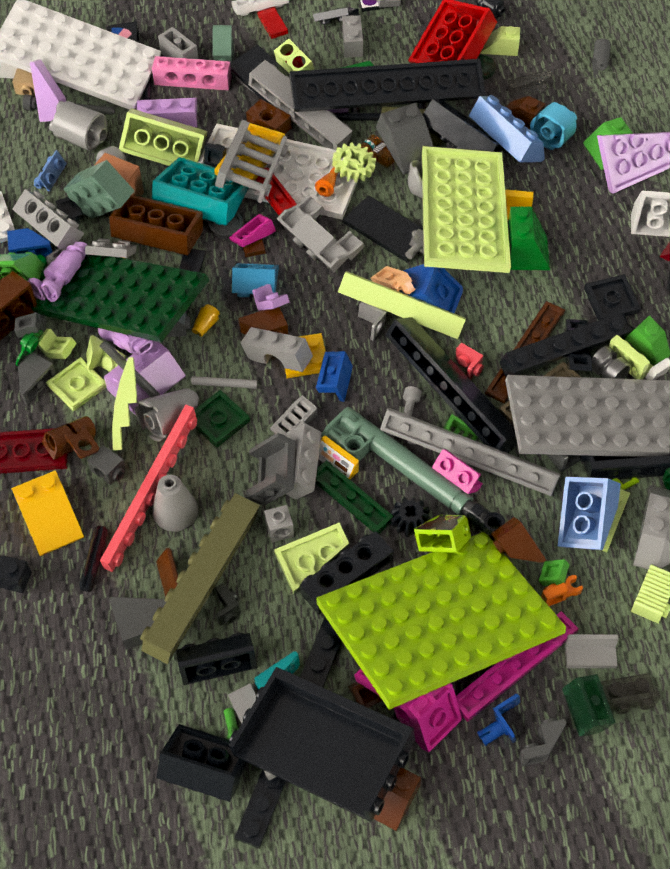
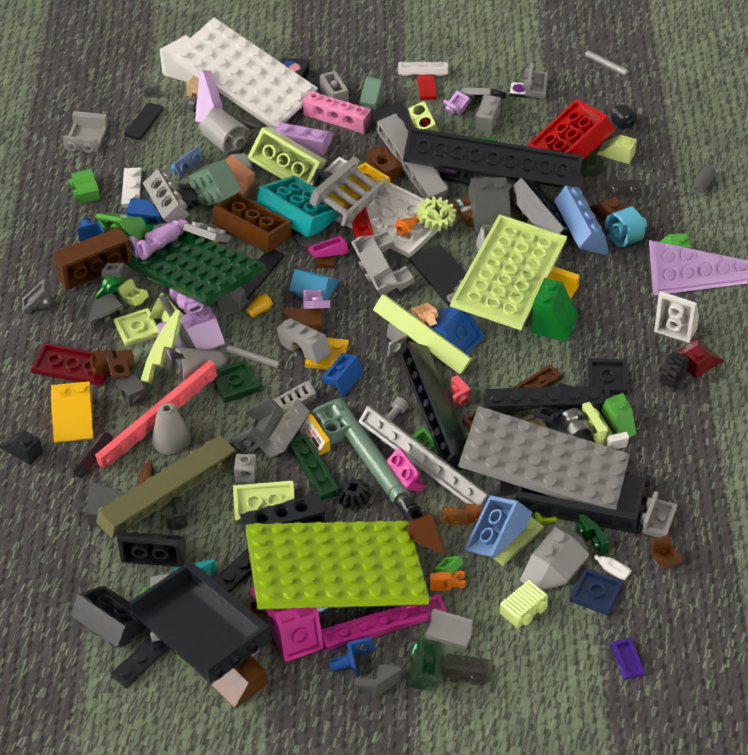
camera: 20 degrees right, 10 degrees down
lime torso [414,514,471,553] -> none
none -> clear orange slope [441,503,484,525]
none -> lavender bracket [443,91,471,115]

